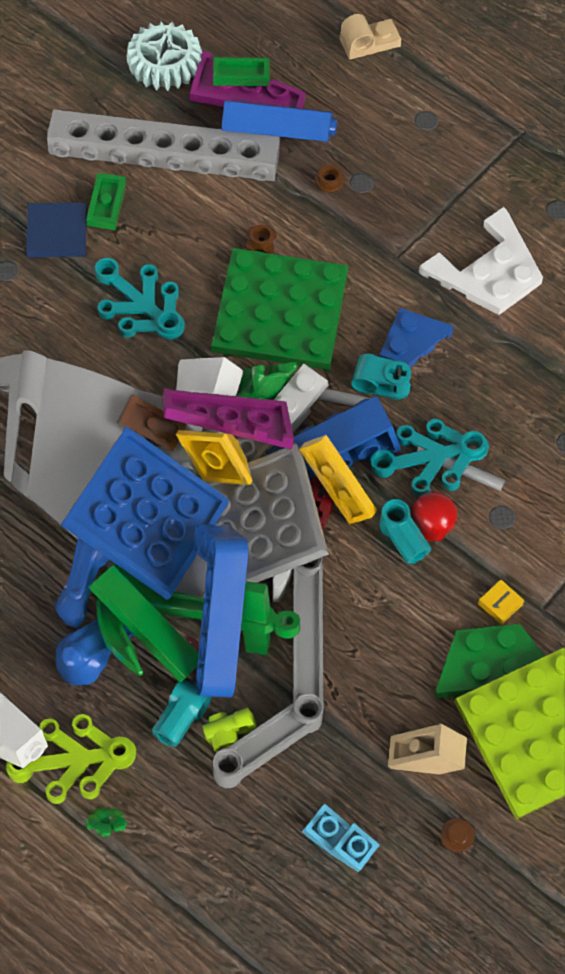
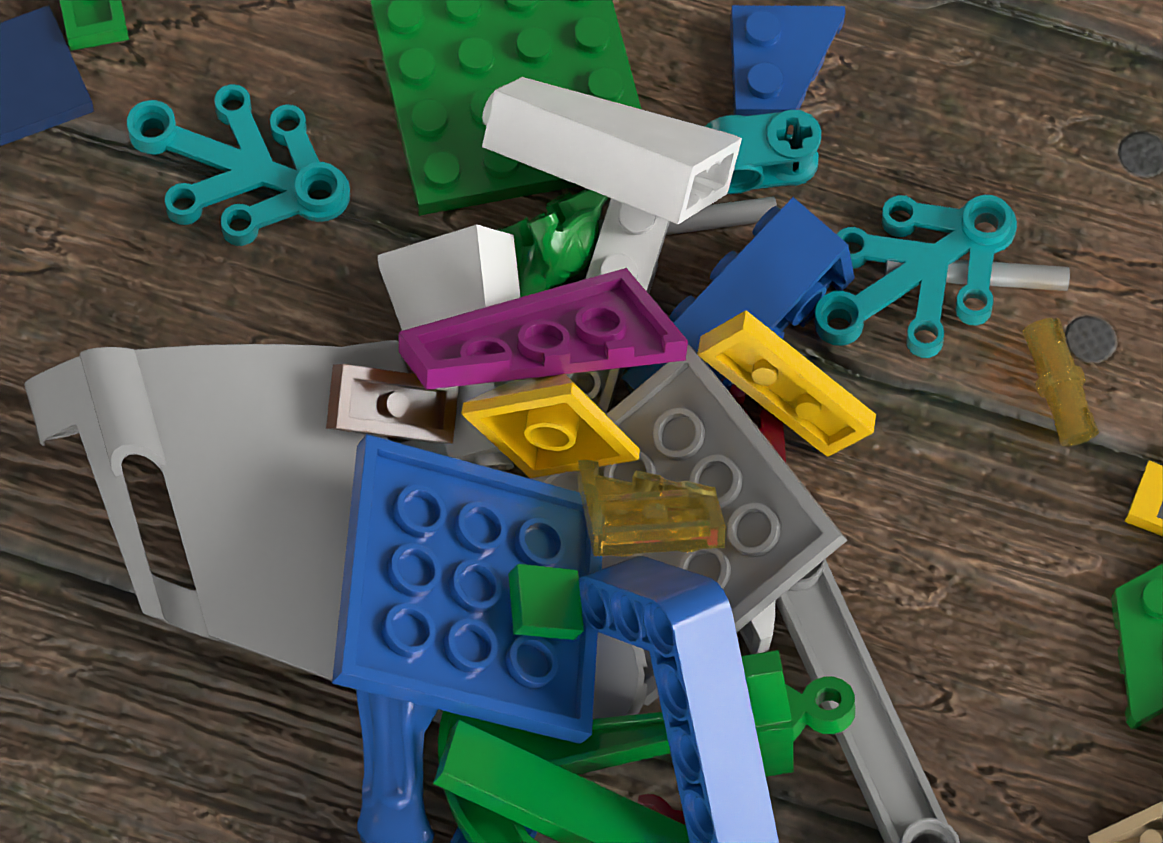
camera: 25 degrees left, 5 degrees up
teal piece [379,499,431,564] -> none
red hair [410,491,457,541] -> none
none -> white slope [482,77,742,224]
none -> green tile [508,564,584,640]
none -> clear yellow wing [577,460,726,557]
none -> clear yellow pin [1022,318,1100,446]

